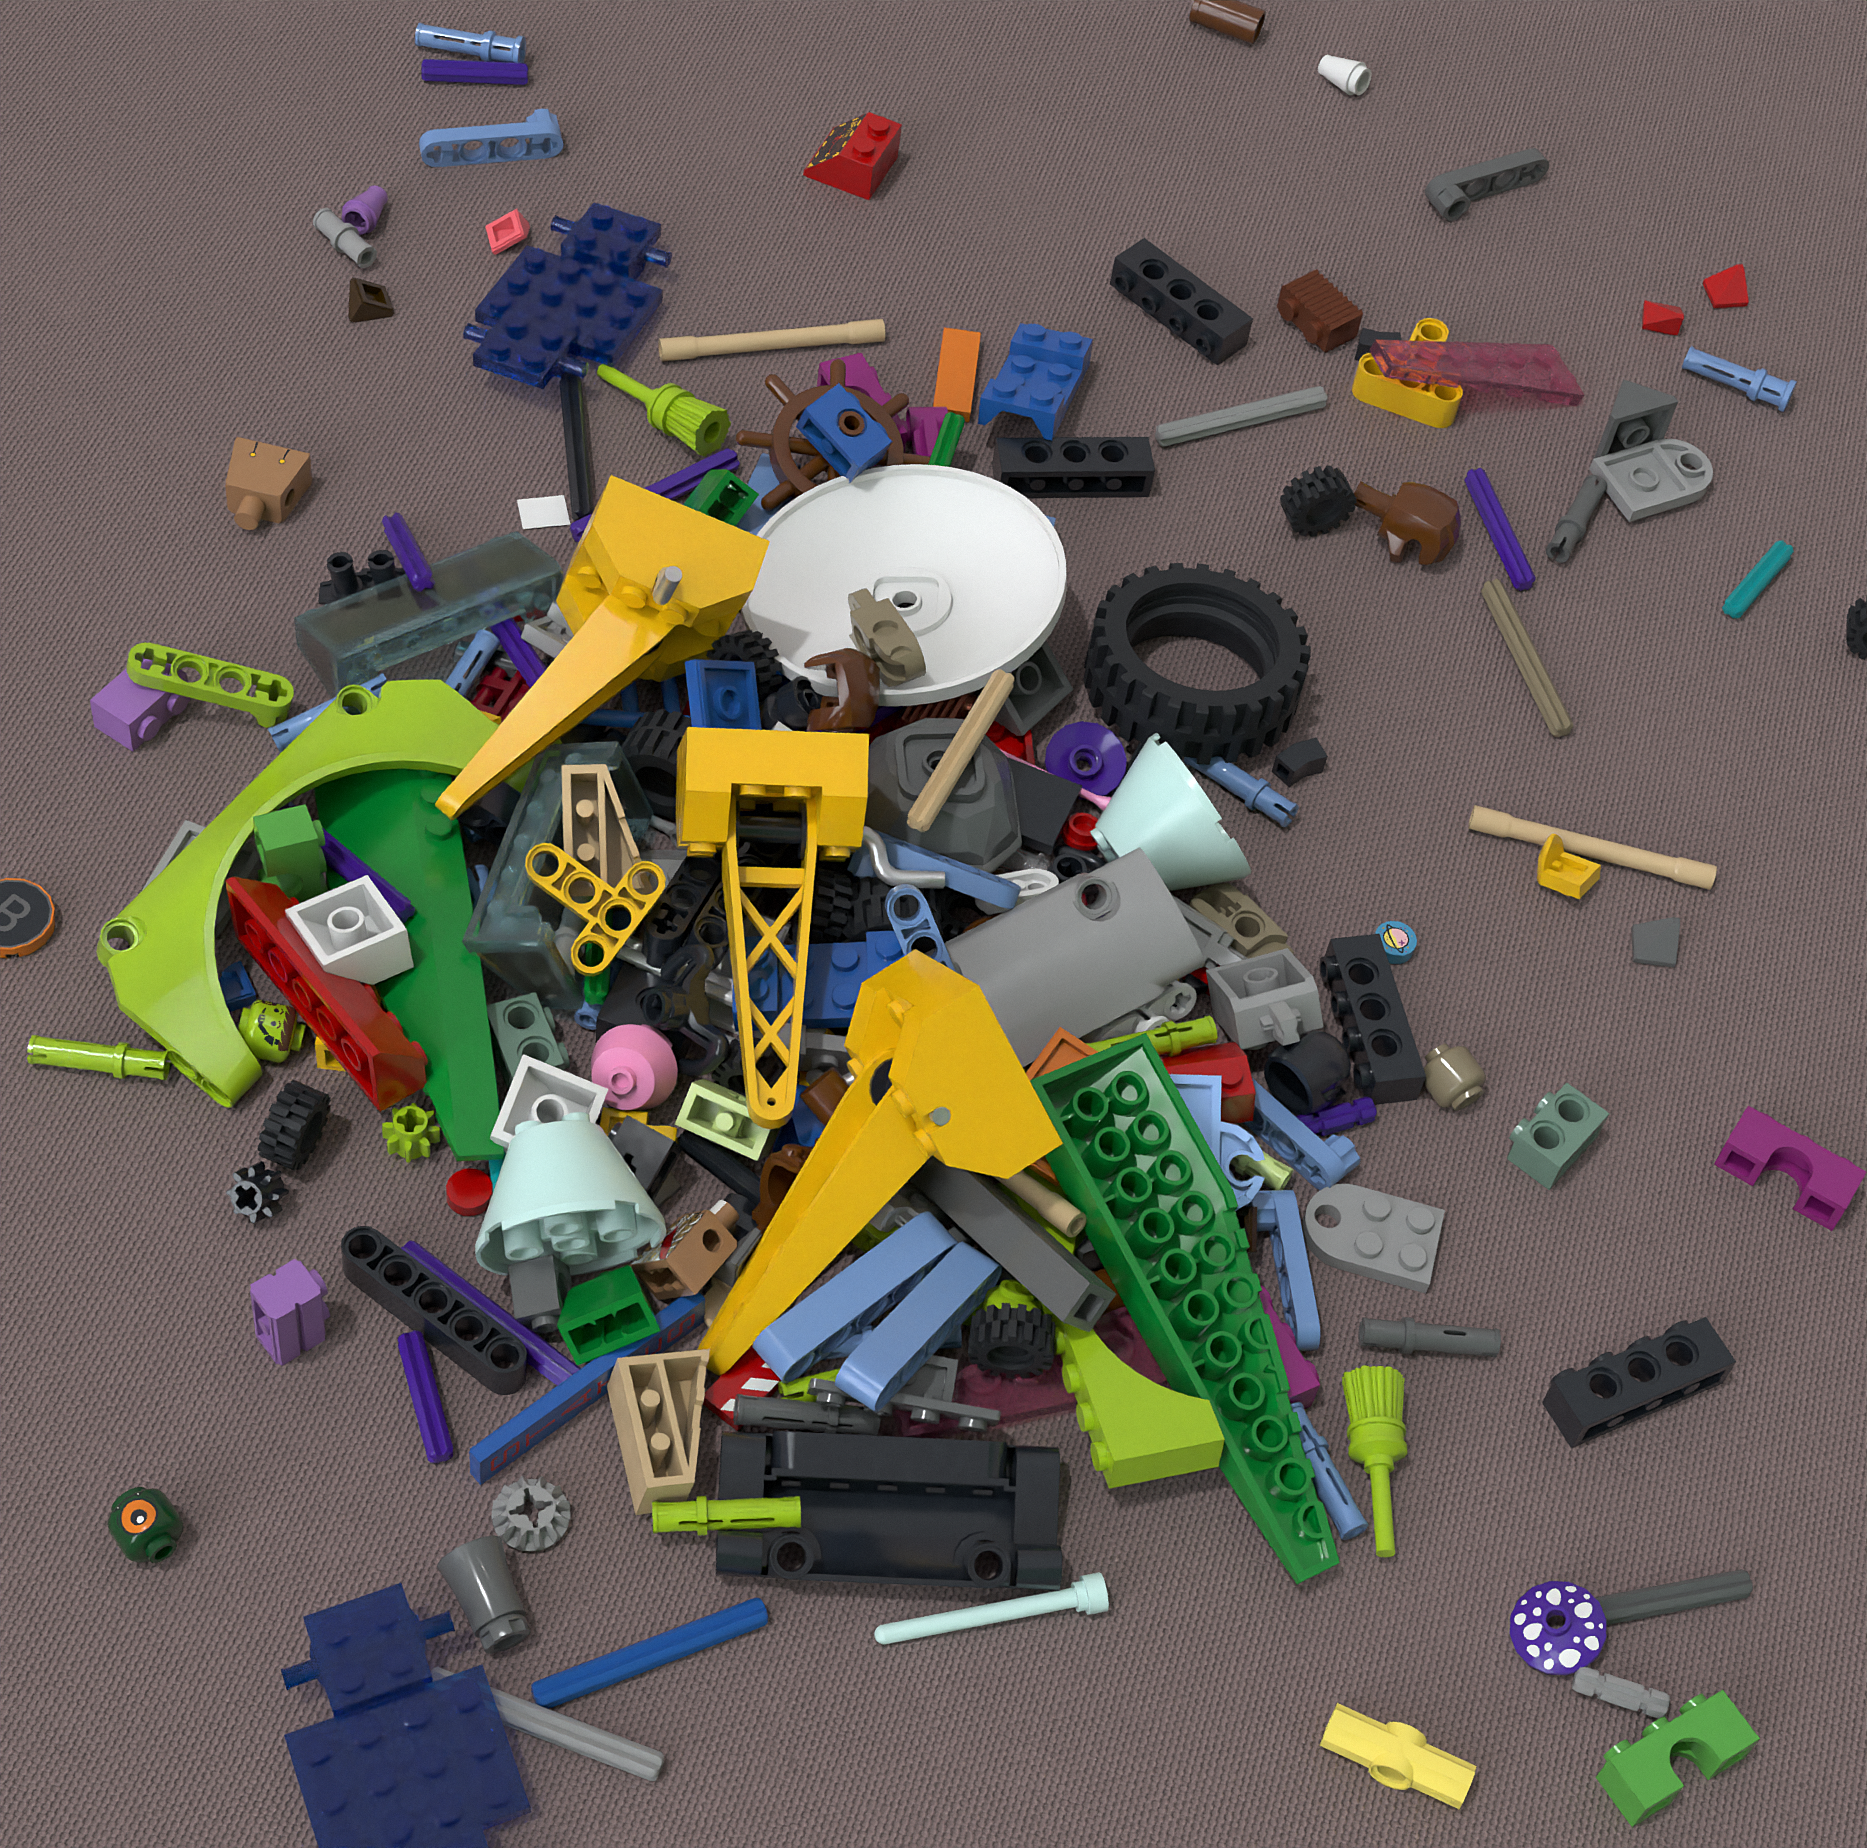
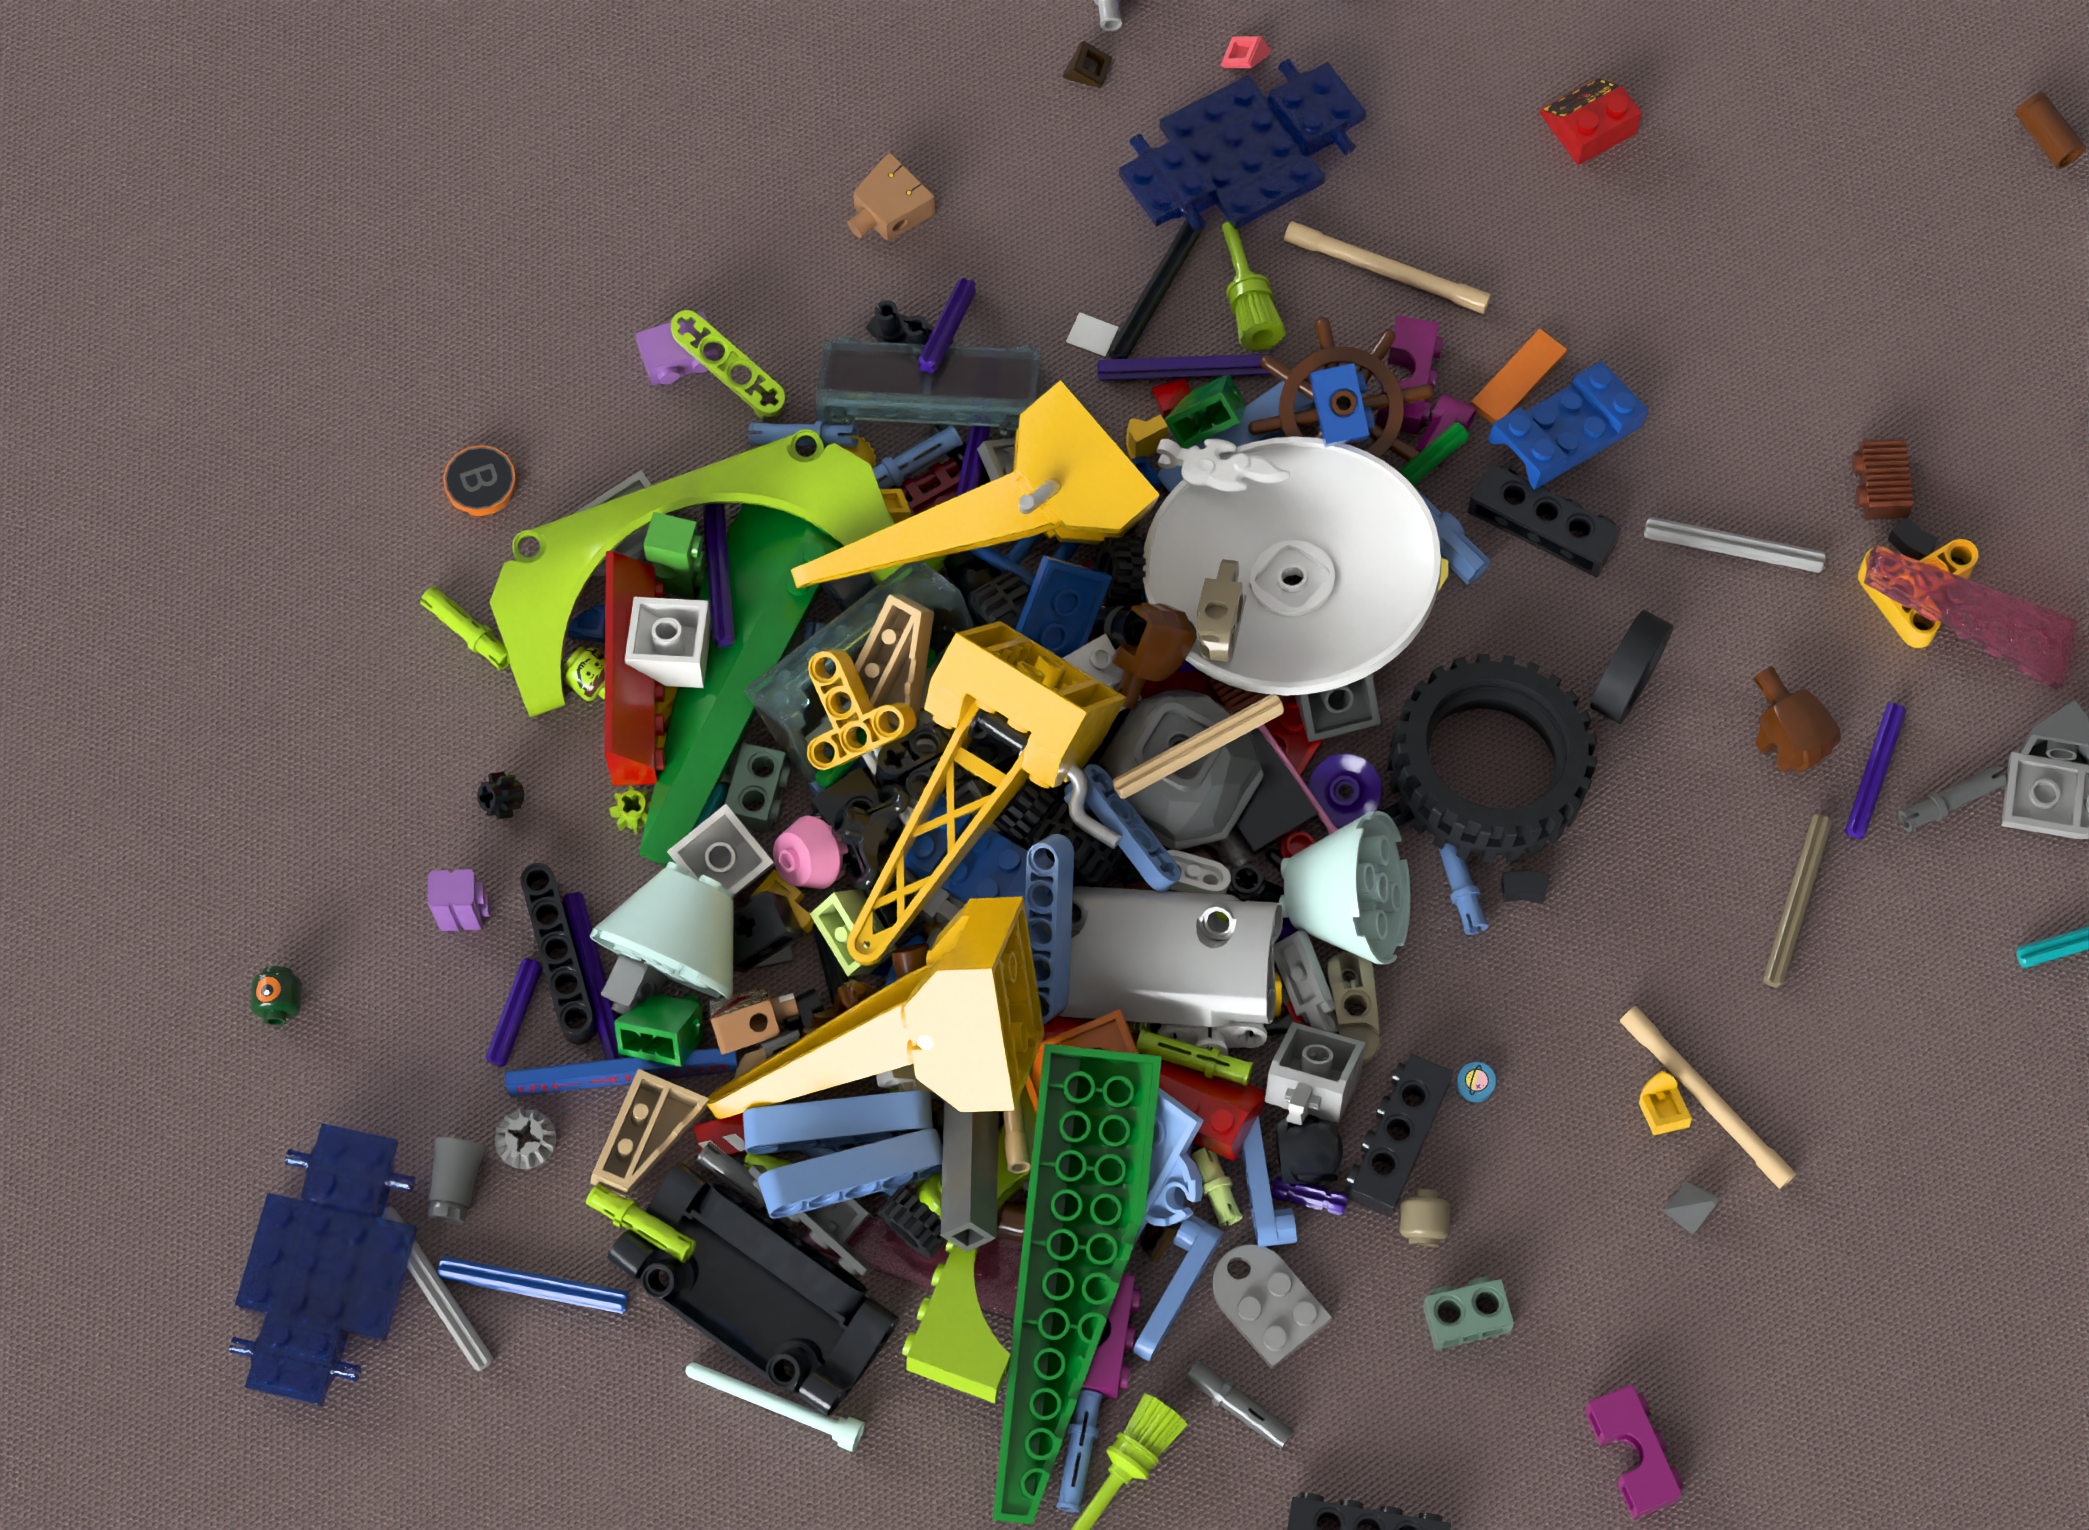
camera: 45 degrees right, 15 degrees up
black tyre [258,1080,331,1171] -> none
red tile [446,1168,493,1216] -> none
black brick [1110,238,1253,366] -> none
black tyre [1280,466,1357,537] -> none
none -> white piece [1156,439,1290,492]
none -> black tyre [1590,609,1674,724]

